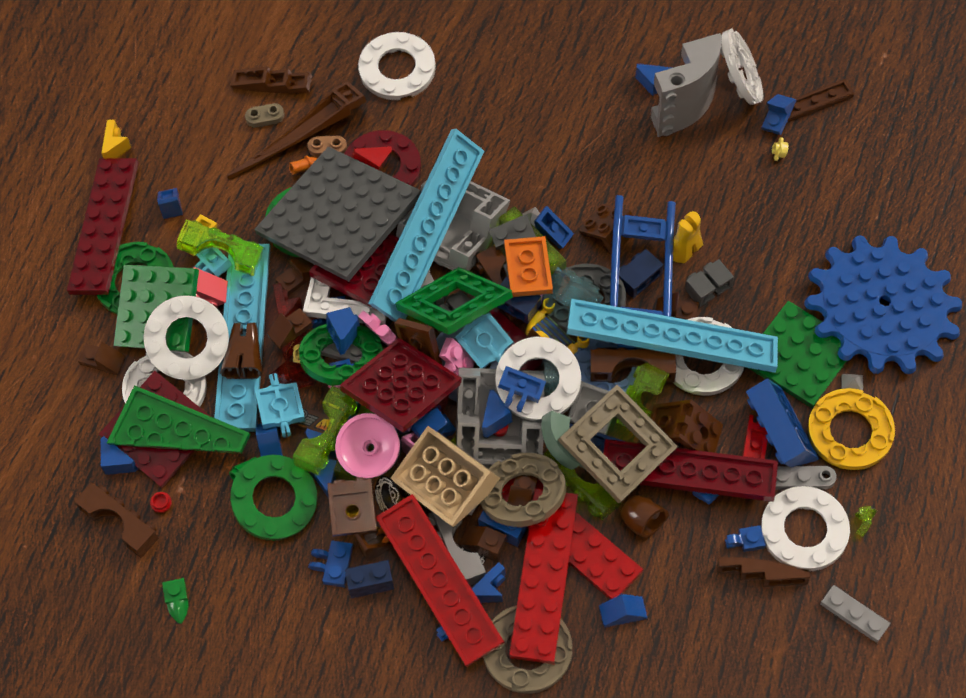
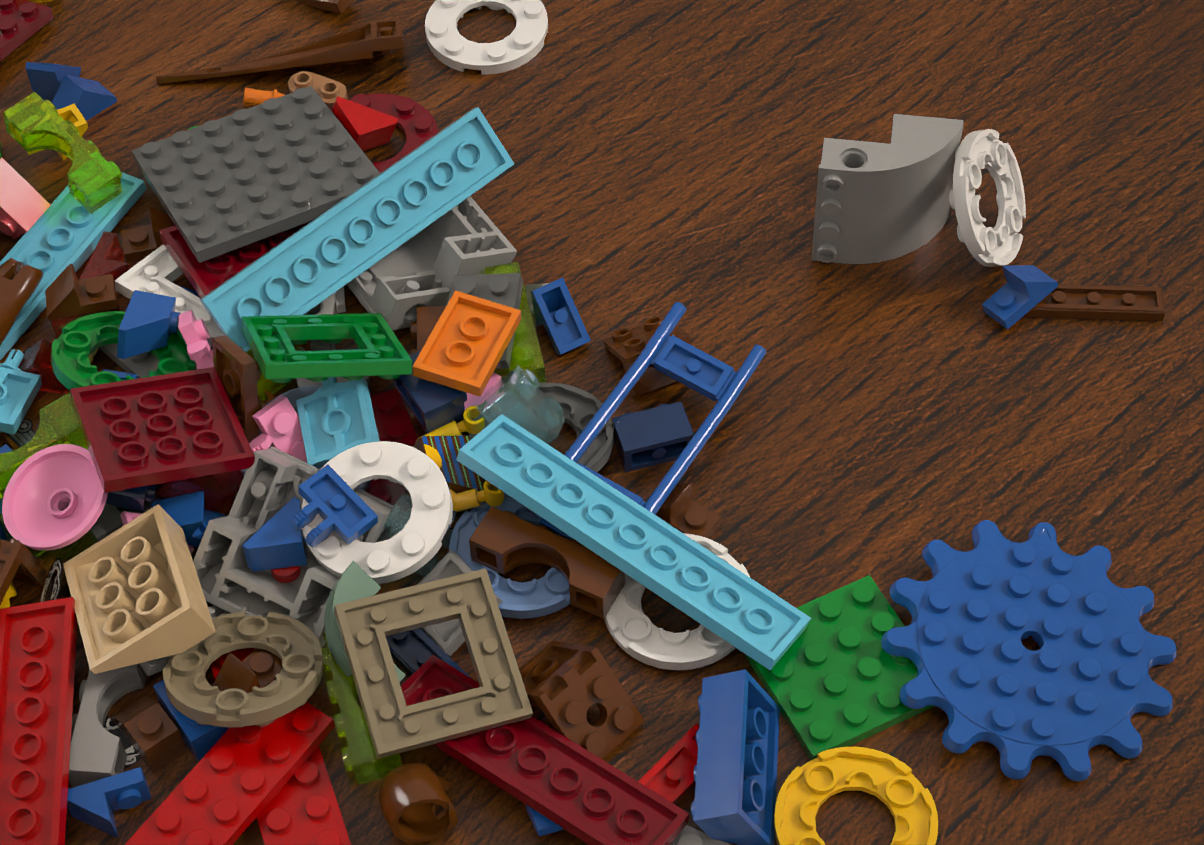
camera: 25 degrees right, 10 degrees down
medium azure hinge [195,242,233,277] -> none
dark tan plate [245,103,284,128] -> none
clear neon green arch [616,363,670,427] -> none
yellow piece [673,211,703,263] -> none
dark grey piece [685,259,734,307] -> none
light yellow plate [772,137,788,161] -> none
light grey slope [841,374,863,390] -> none
none -> blue slope [47,75,117,121]

